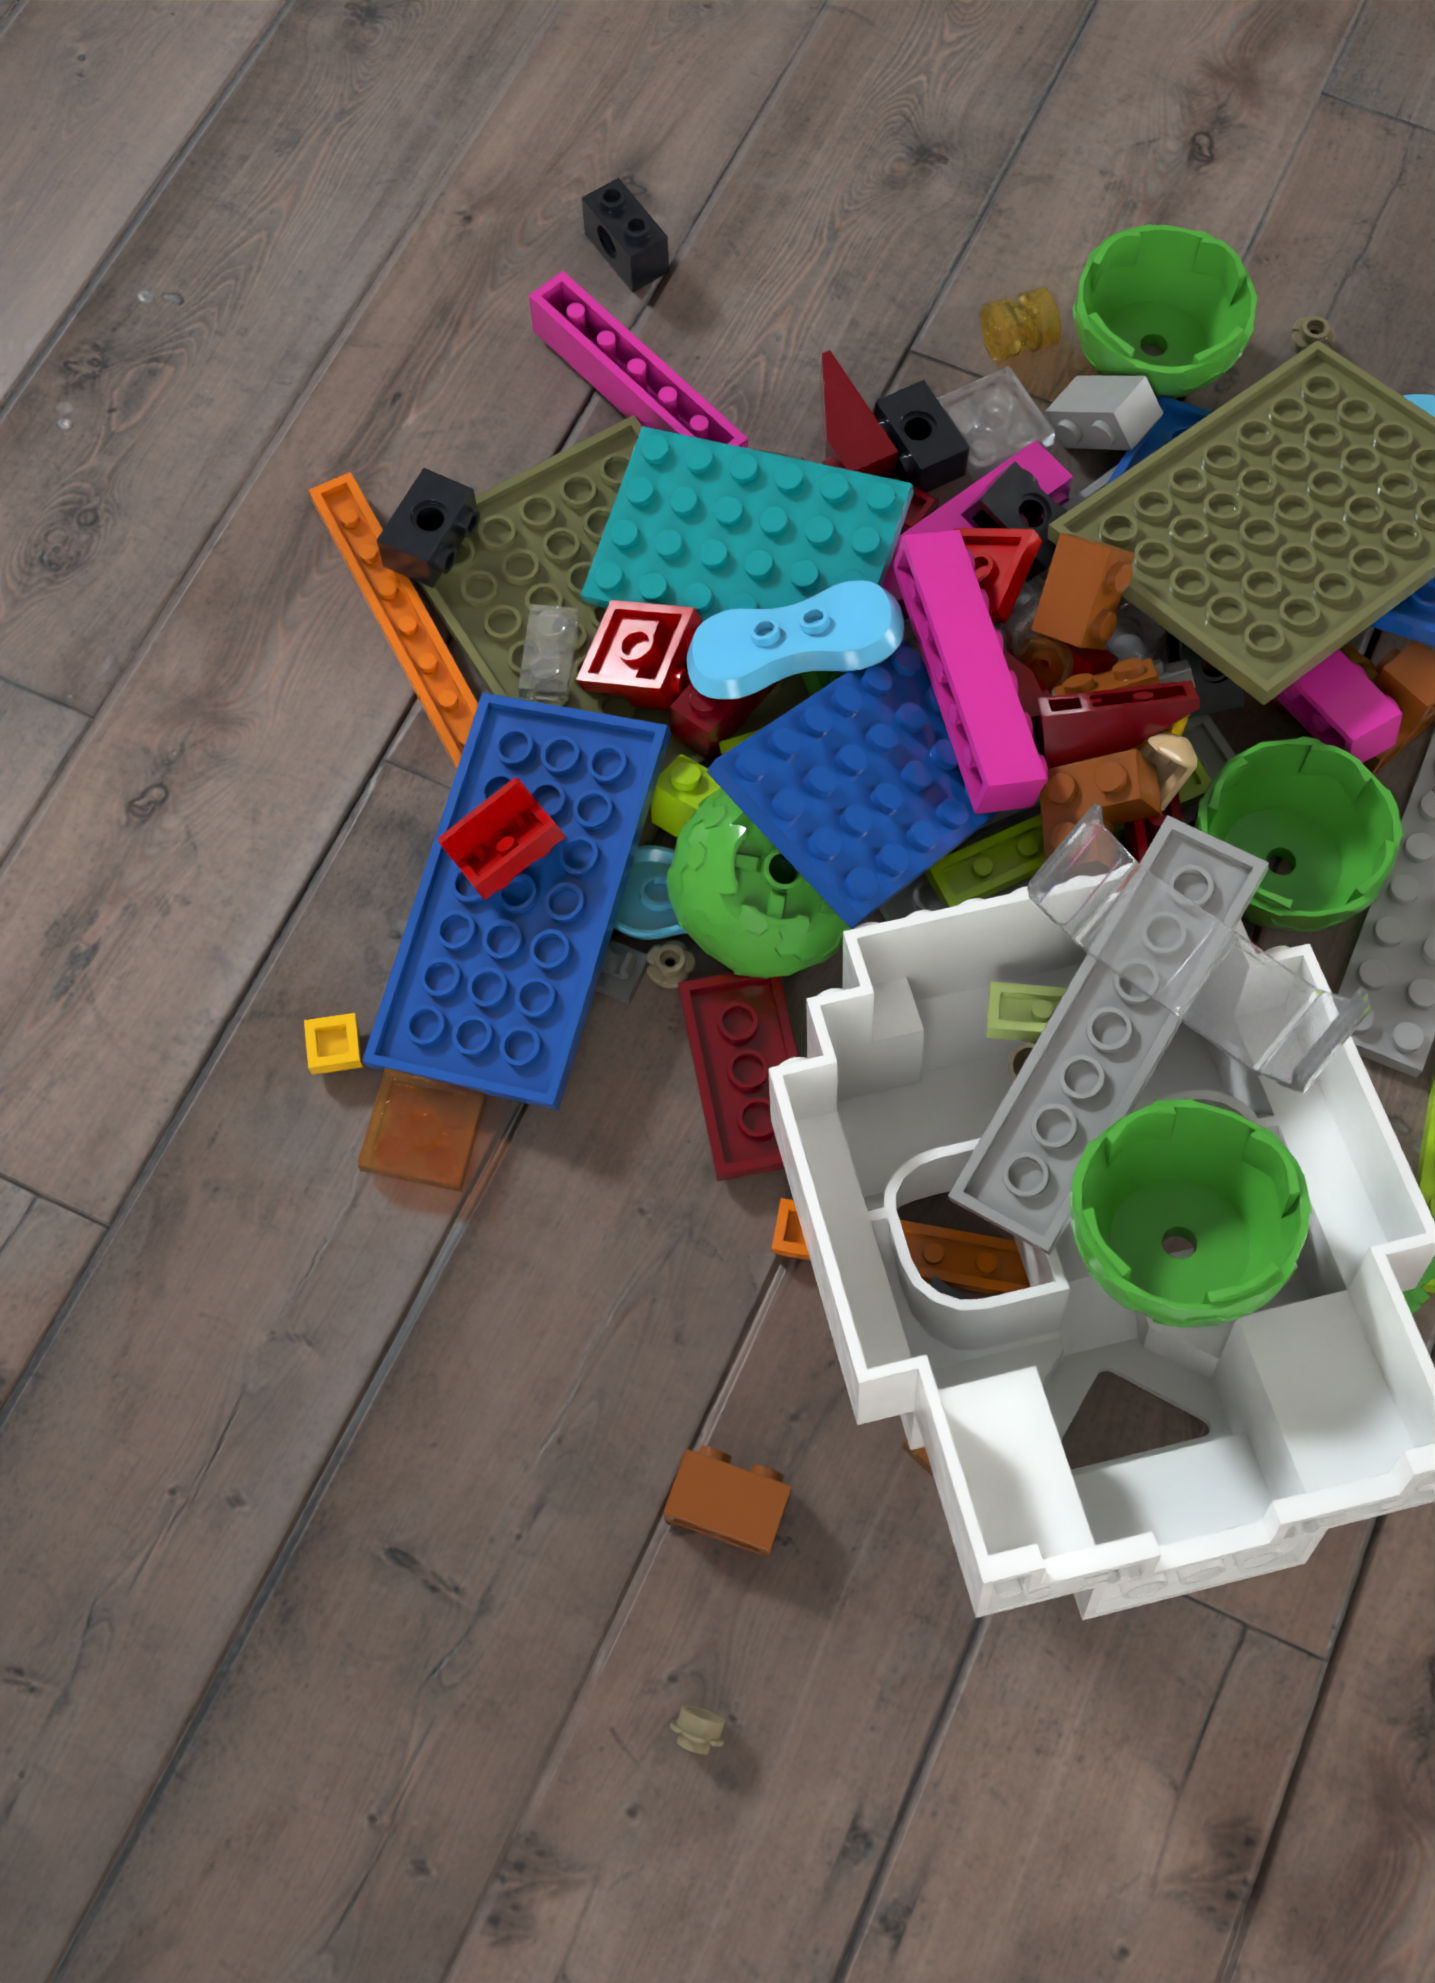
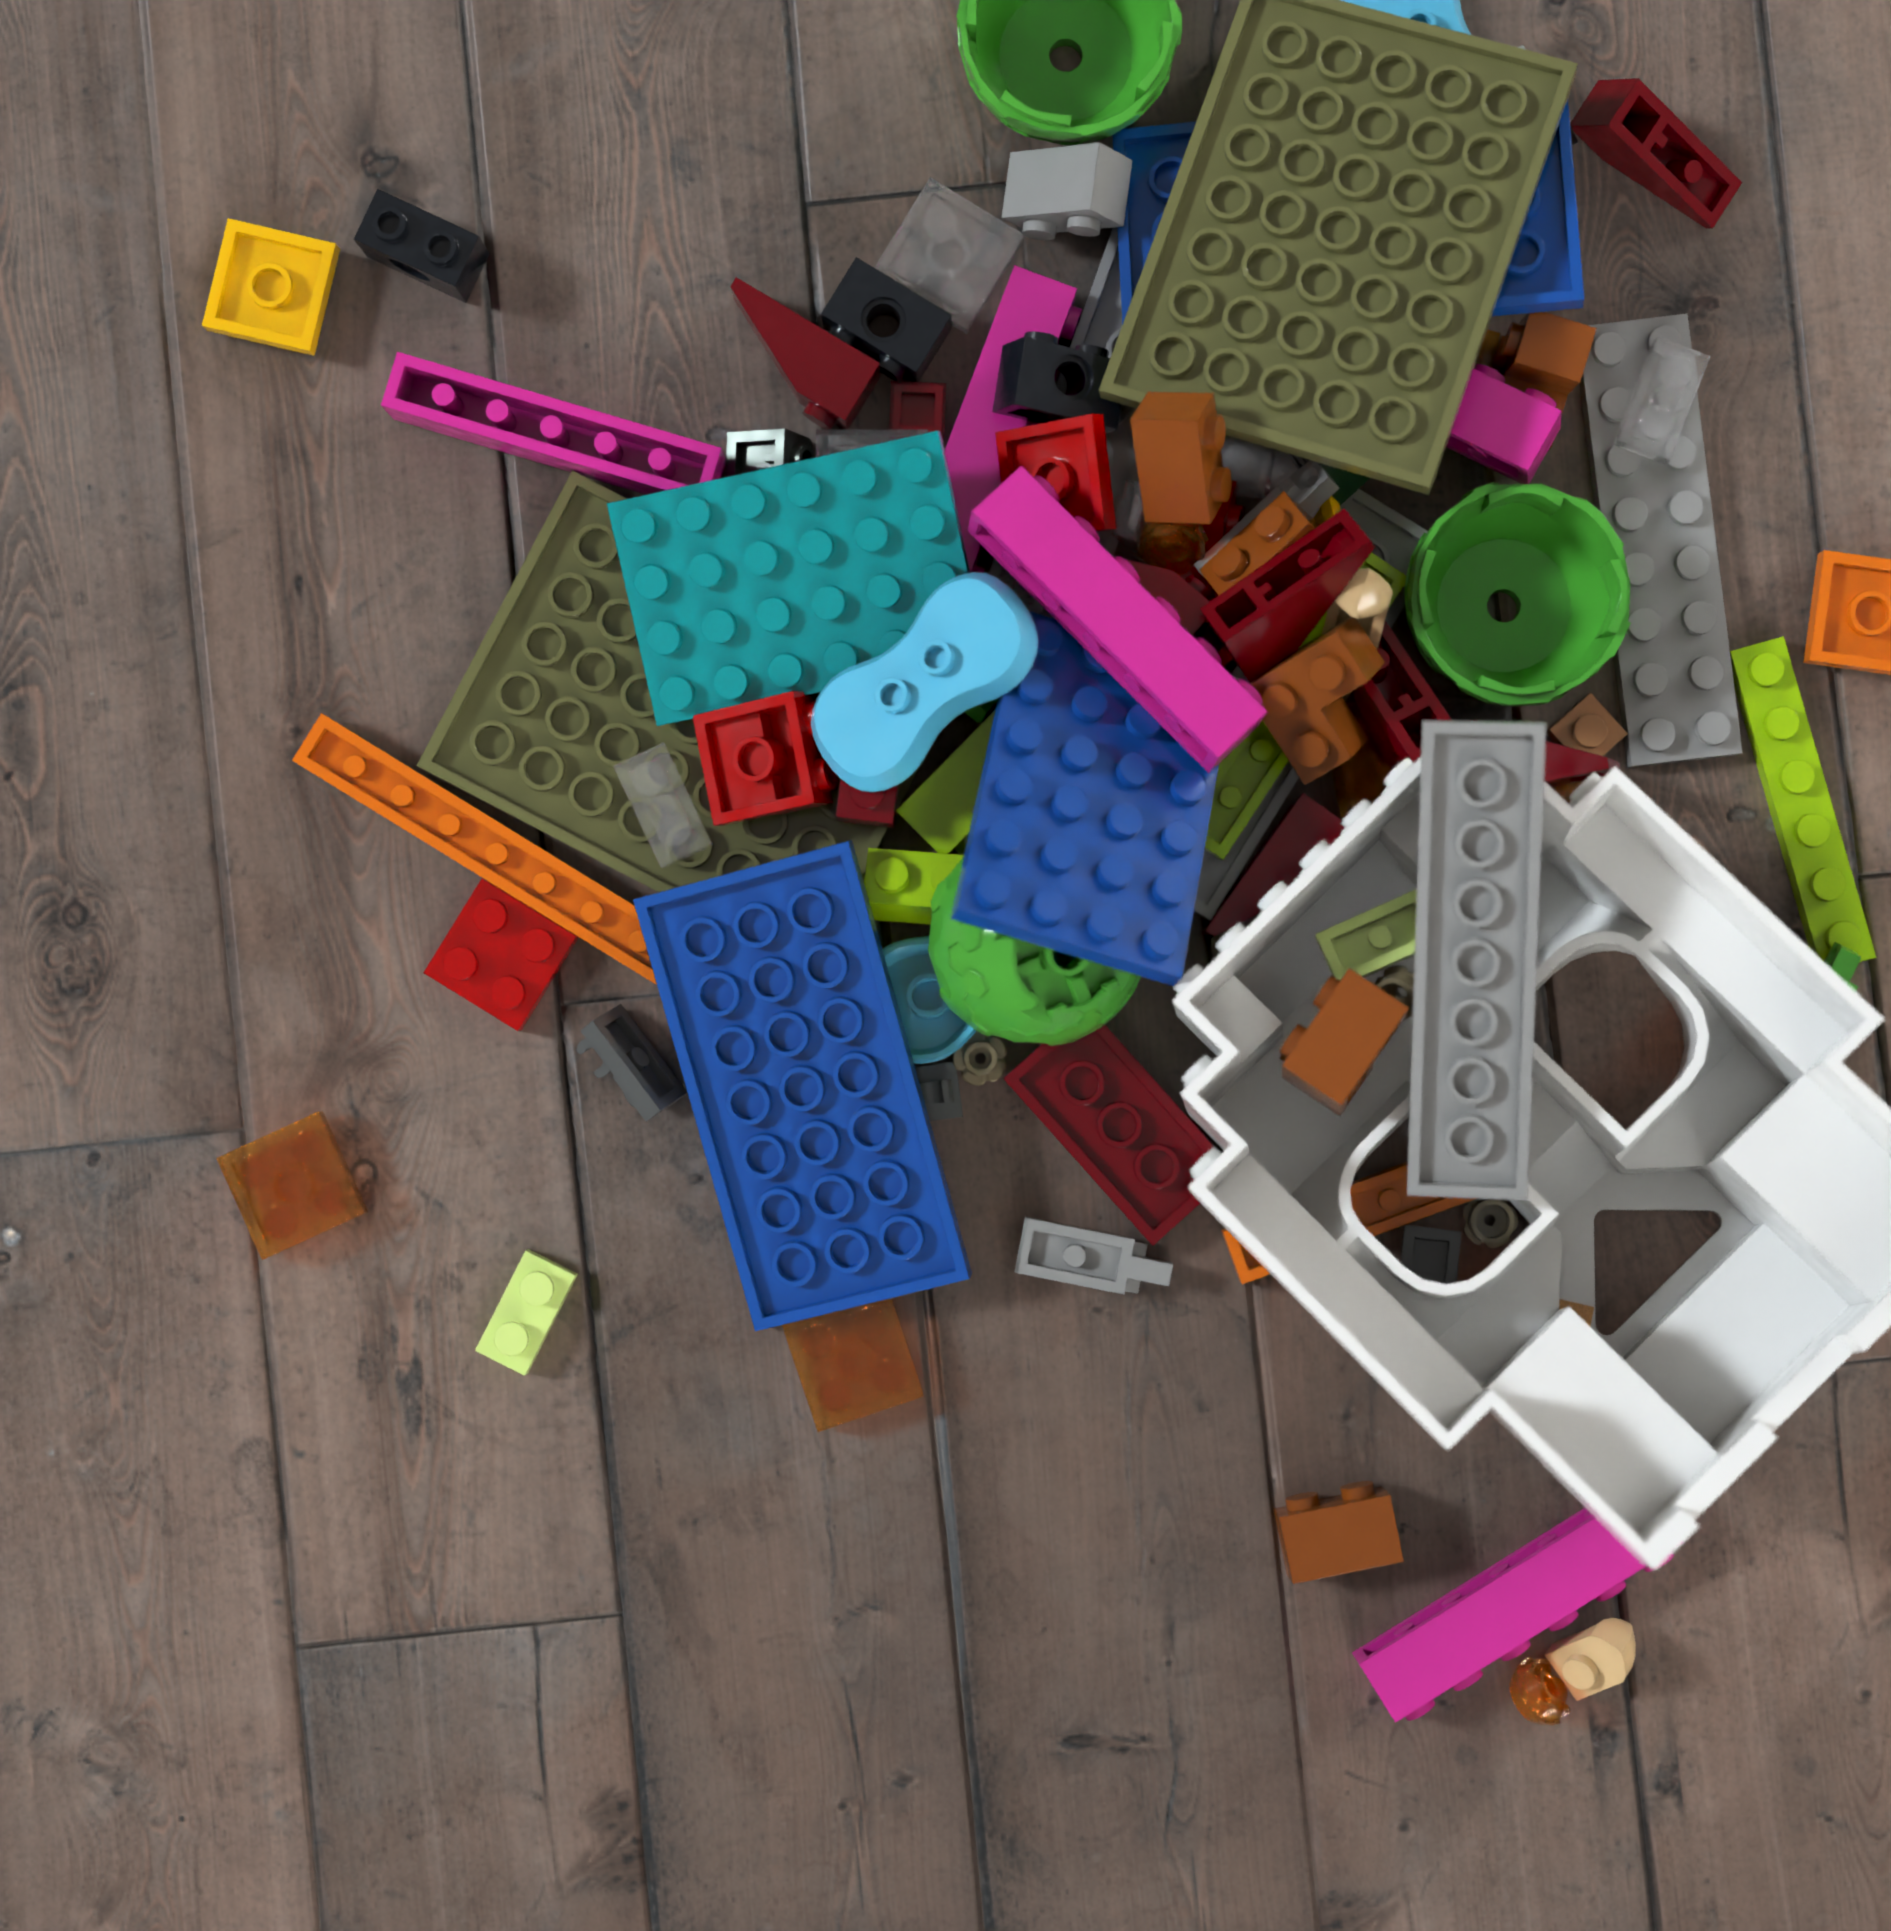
camera: 25 degrees left, 20 degrees up
yellow plate [304,1013,363,1075] -> none
black brick [376,468,480,588] -> none
red bracket [438,778,566,900] -> none
dark tan plate [670,1705,725,1755] -> none
clear yellow wheel [979,287,1061,363] -> none
clear windscreen [1027,803,1371,1094] -> none
bright green piece [1070,1099,1312,1327] -> none
none -> yellow plate [202,218,340,356]
none -> clear orange plate [216,1111,368,1260]
none -> red plate [423,878,579,1031]
none -> yellowish green plate [475,1249,578,1376]
none -> dark grey plate [576,1004,688,1122]
none -> light grey hinge [1014,1216,1174,1295]
none -> dark orange brick [1279,968,1409,1117]
none -> dark pink brick [1352,1508,1684,1723]
none -> clear orange plate [1509,1656,1571,1726]
none -> tan plate [1544,1618,1636,1701]

